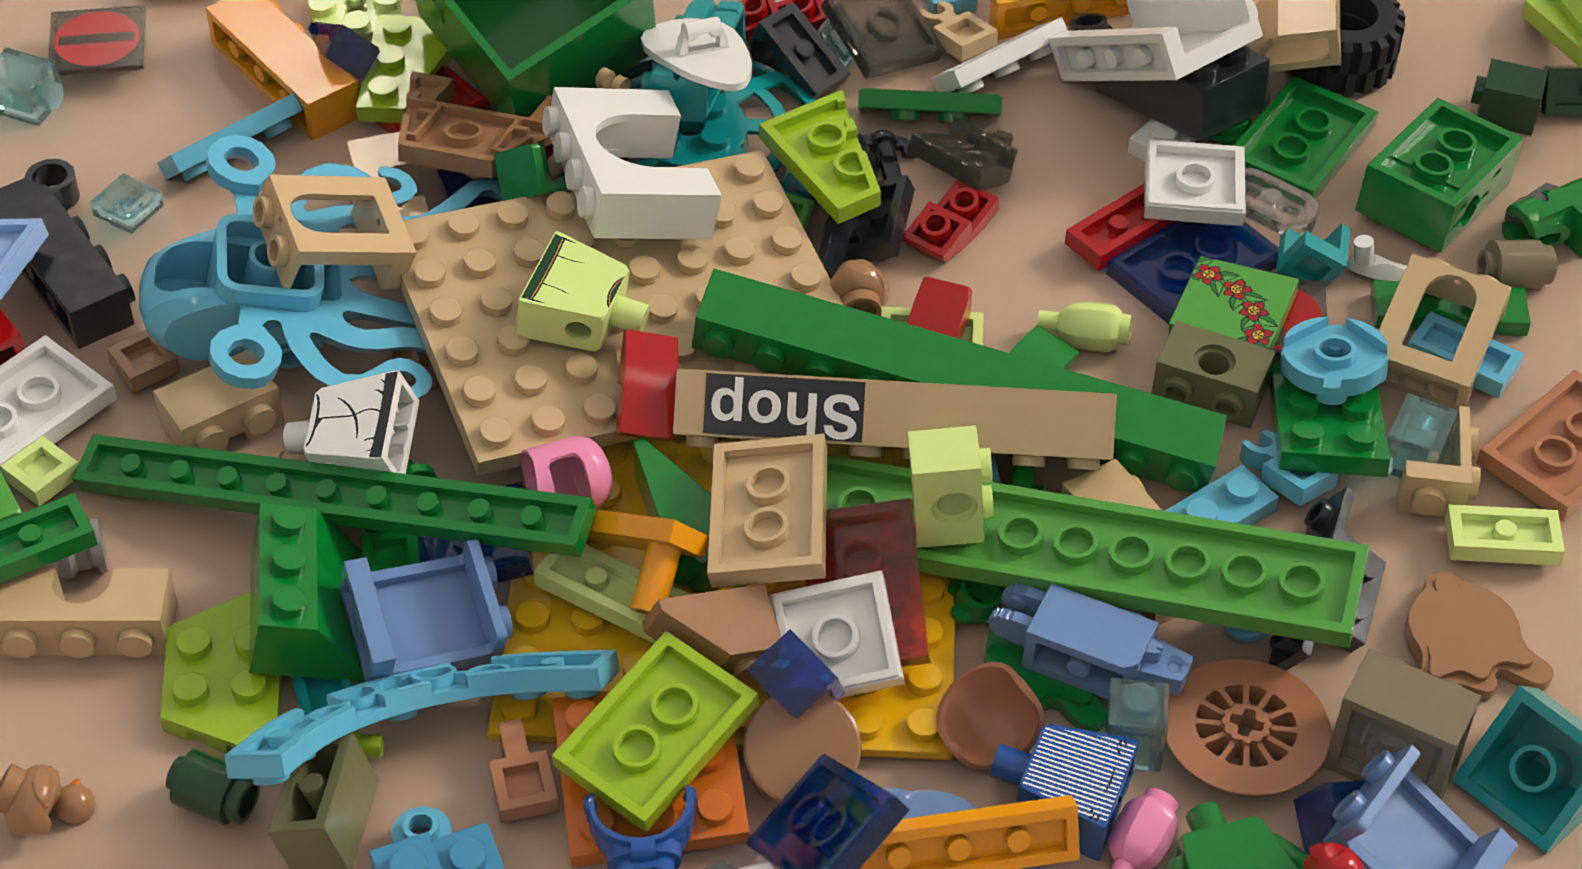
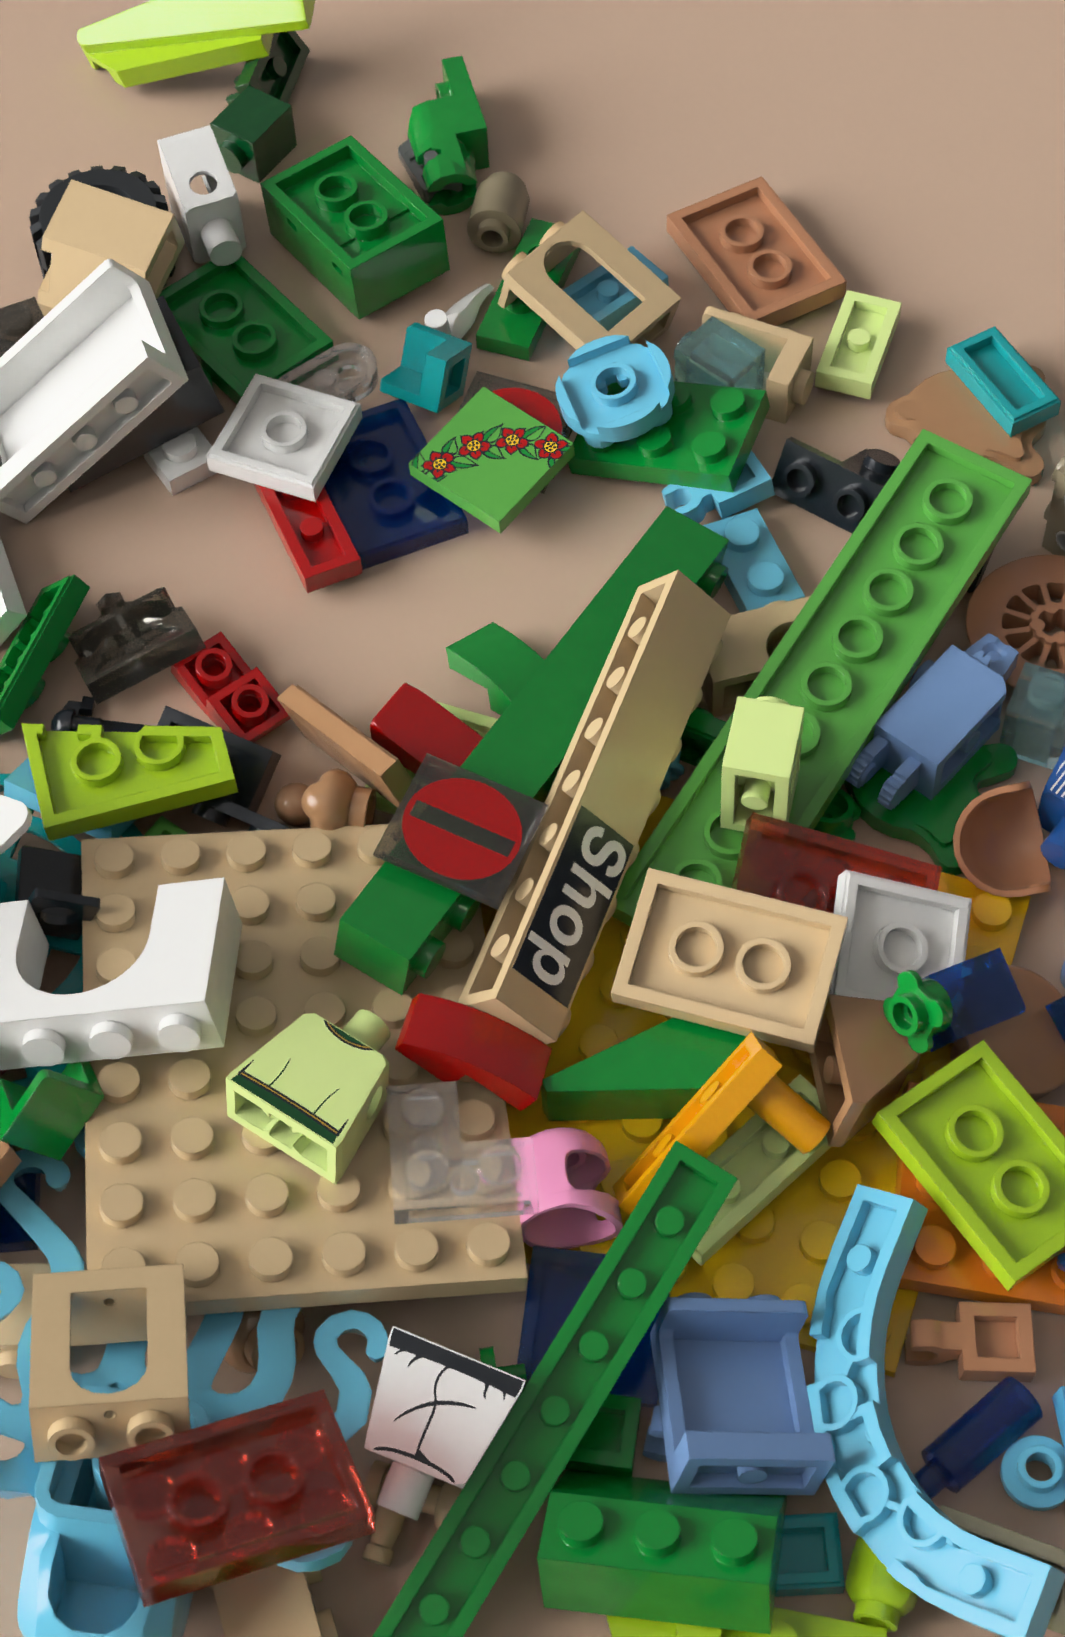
camera: 70 degrees left, 10 degrees up
yellowish green plant [1037,302,1132,353] -> none
olive brick [1151,321,1276,428] -> none
none -> black bracket [15,845,100,940]
none -> clear red plate [98,1389,376,1607]
none -> white torso [157,125,246,266]
none -> medium nougat tile [277,684,421,813]
none -> piece [373,753,549,910]
none -> clear plate [386,1081,539,1224]
none -> green plate [883,970,953,1053]
none -> clear blue cylinder [914,1376,1043,1500]
none -> teal tile [945,326,1061,437]

